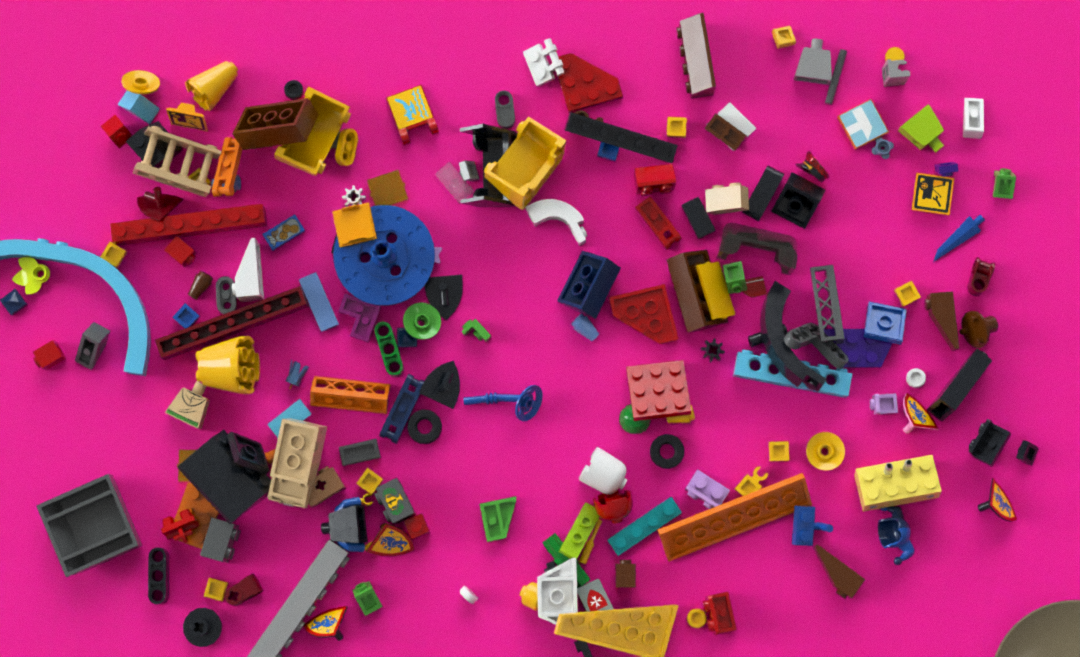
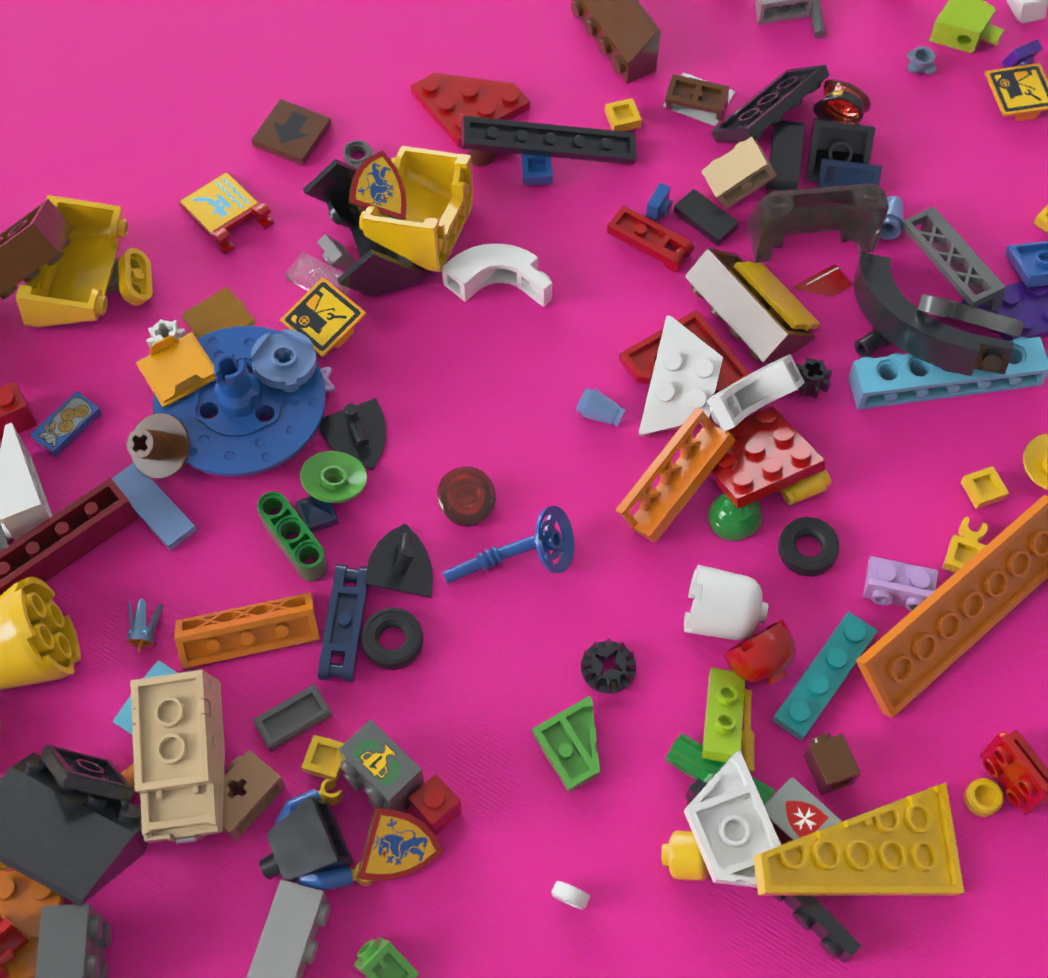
camera: 20 degrees left, 20 degrees down
magenta plate [338,294,381,342] -> none
bright green bracket [461,319,492,342] -> none
white plate [523,38,565,87] -> none
dark blue slope [557,251,621,319] -> none
red slope [634,164,676,196] -> none
bright green bracket [723,261,747,294] -> none
tile [837,99,889,150] -> none
none -> piece [126,413,191,479]
none -> reddish brown tile [251,99,332,166]
none -> medium blue plate [251,329,316,392]
none -> piece [280,277,367,357]
none -> shield [349,150,407,221]
none -> clear red piece [437,466,496,527]
none -> black gear [581,638,637,694]
none -> orange fence [615,407,735,543]
none -> white wing [638,315,723,437]
none -> blue plate [646,183,672,223]
none -> white arch [707,354,805,432]
none -> black plate [711,65,830,143]
none -> dark blue tile [817,158,882,196]
none -> medium blue cone [874,196,904,240]

